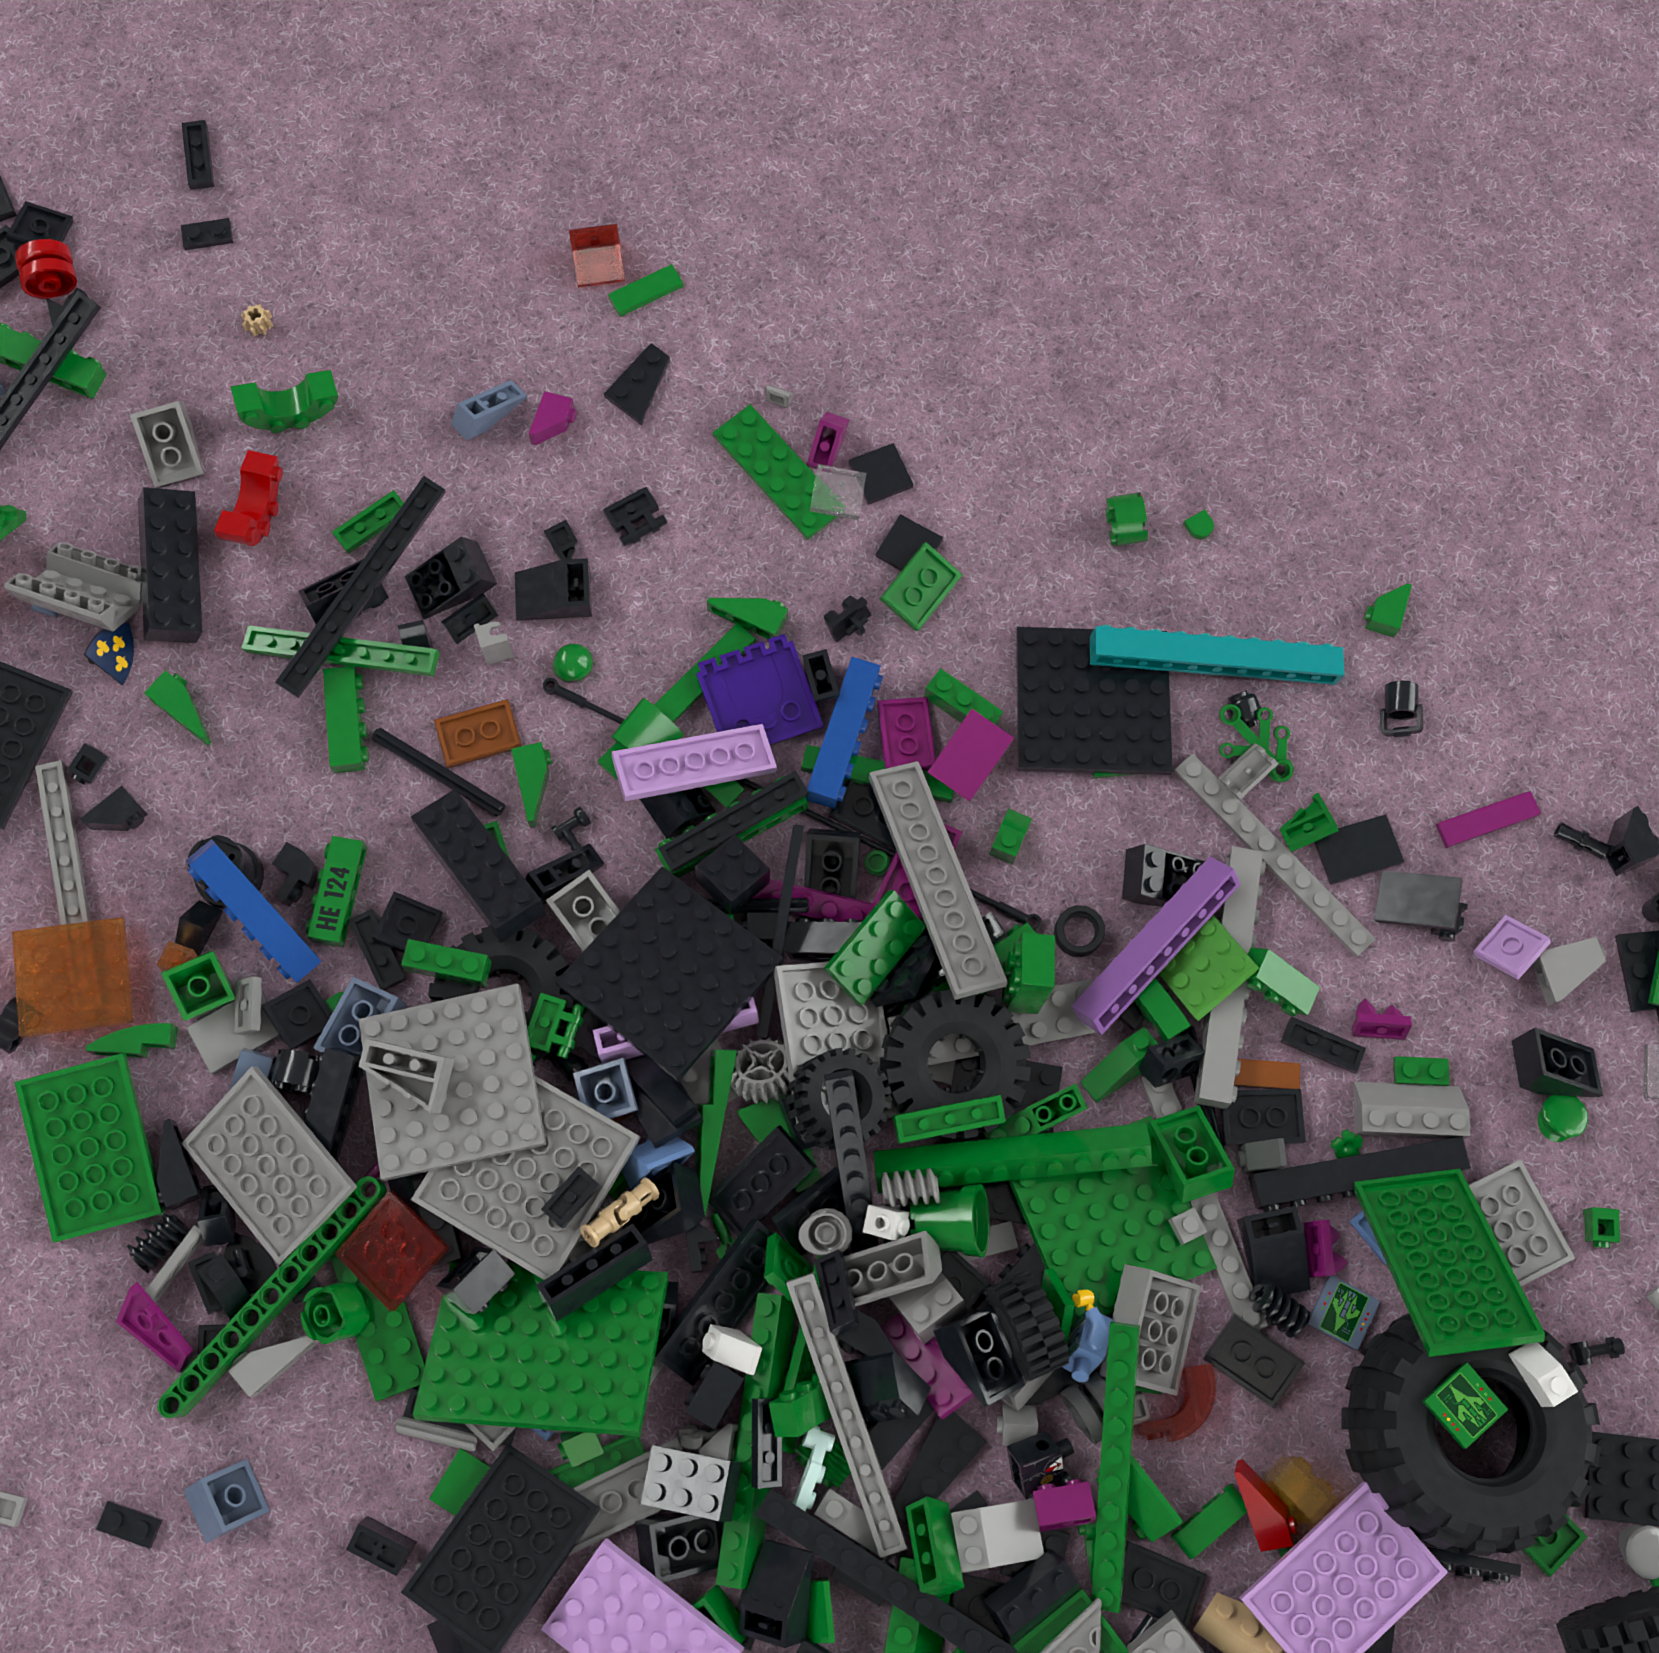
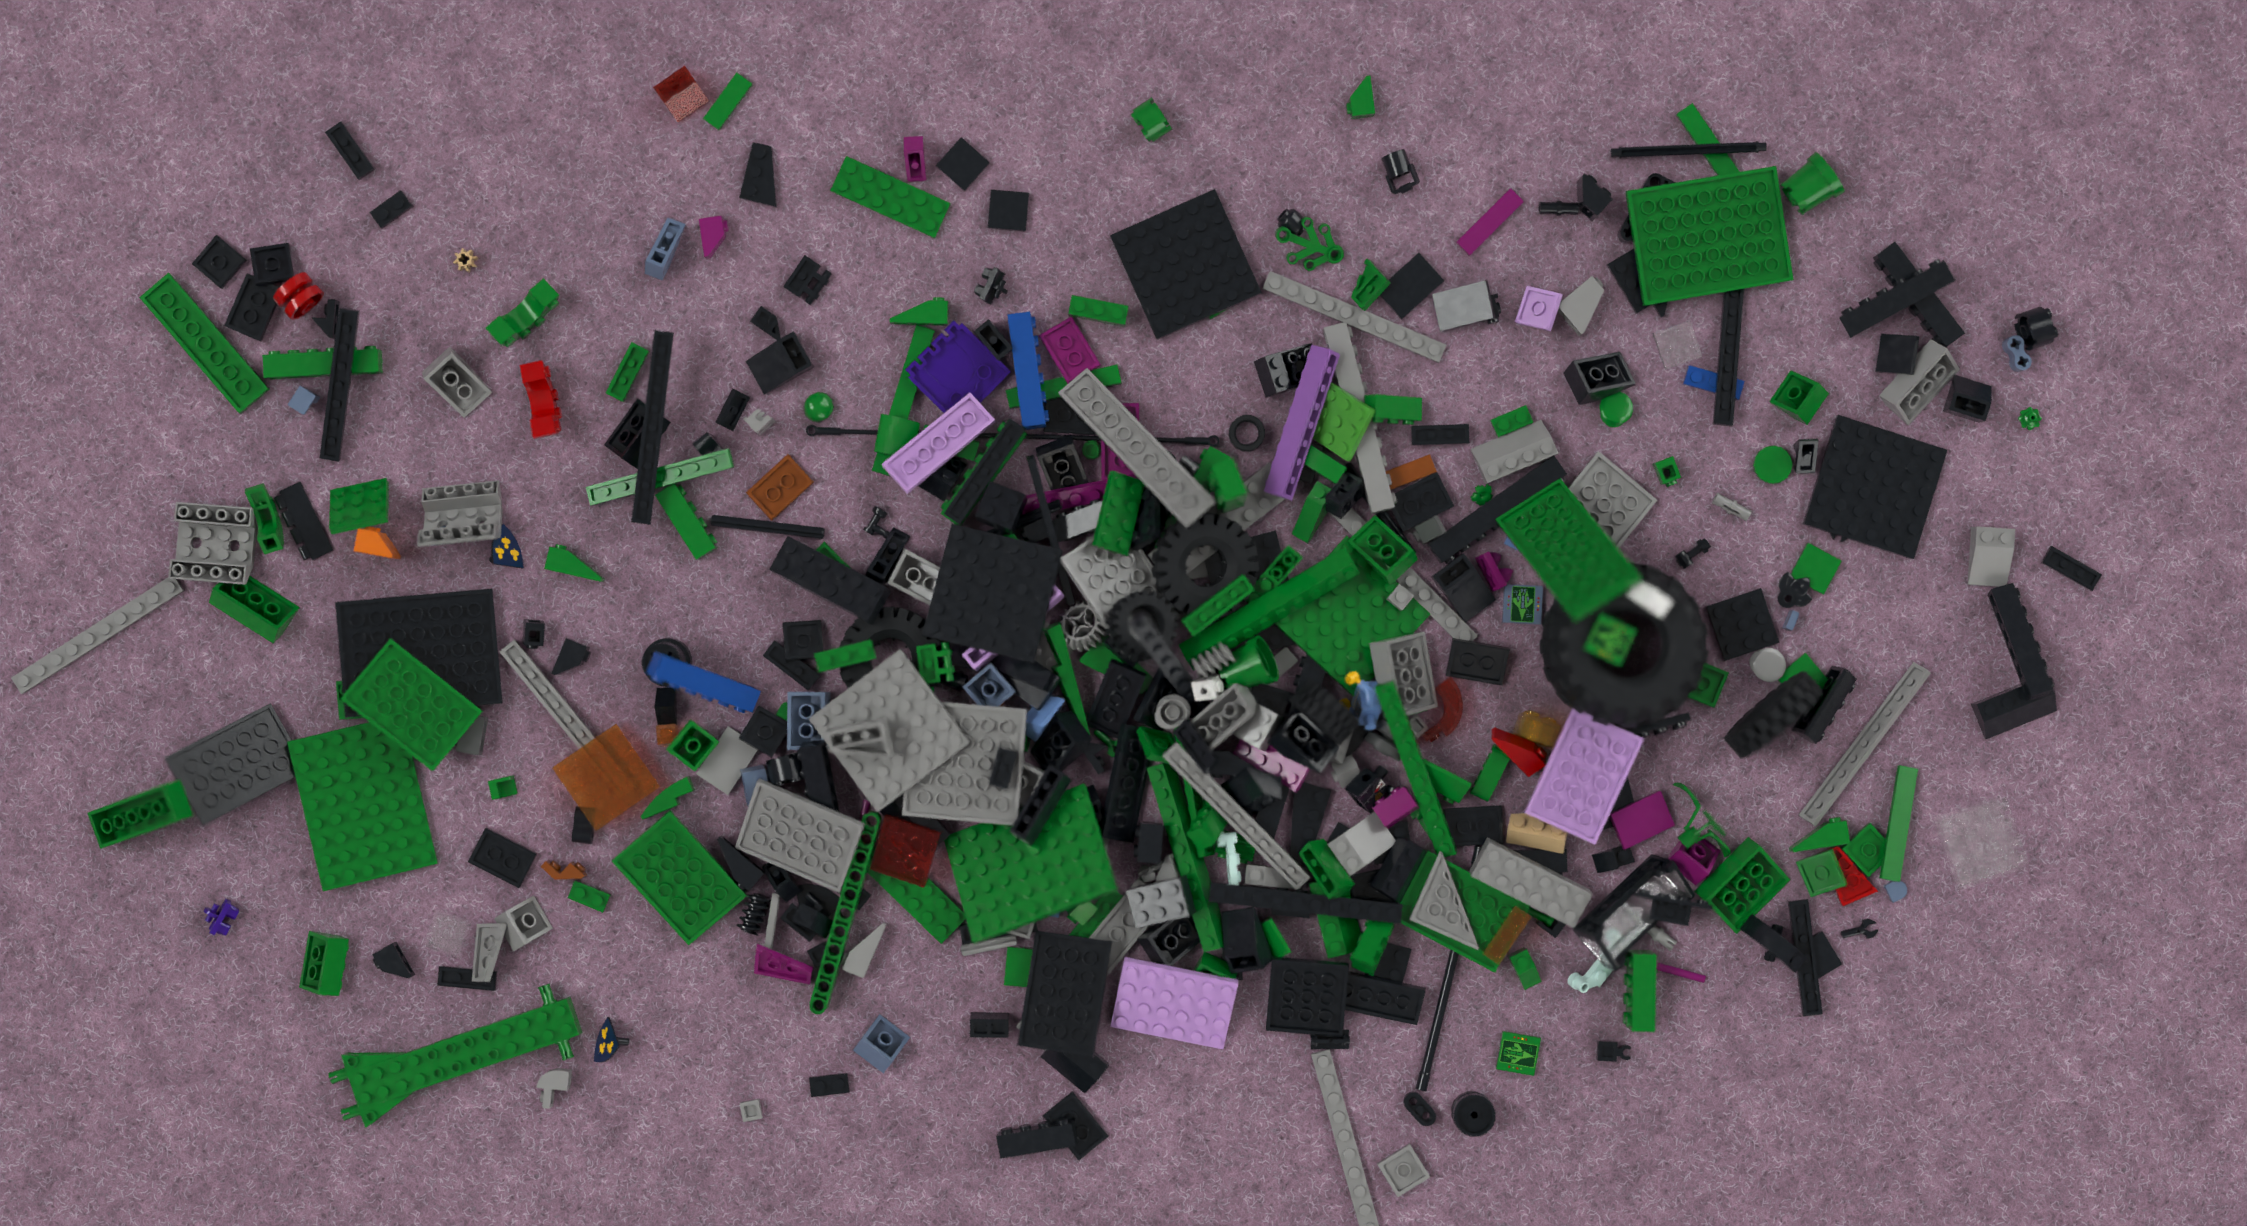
camera: 20 degrees left, 15 degrees up
black brick [138,487,203,643] -> none
light grey plate [234,976,262,1035] -> none
black brick [272,842,317,907] -> none
green brick [301,1282,370,1344] -> none
green brick [306,836,368,948] -> none
black slope [404,537,497,619] -> none
slope [435,1247,515,1315] -> none
green slope [511,742,552,828] -> none
tan piece [580,1177,659,1247] -> none
white slope [702,1324,762,1375] -> none
black plate [752,1397,782,1489] -> none
light grey slope [766,385,794,408] -> none
clear tile [810,464,866,520] -> none
green tile [879,542,963,631] -> none
magenta tile [928,709,1014,802] -> none
green slope [989,808,1032,865] -> none
green tile [1041,1268,1075,1345] -> none
teal brick [1090,625,1345,685] -> none
green tile [1183,509,1214,539] -> none
light grey hinge [1218,743,1278,799] -> none
black piece [1250,1279,1311,1338] -> none
magenta tile [1352,999,1412,1040] -> none

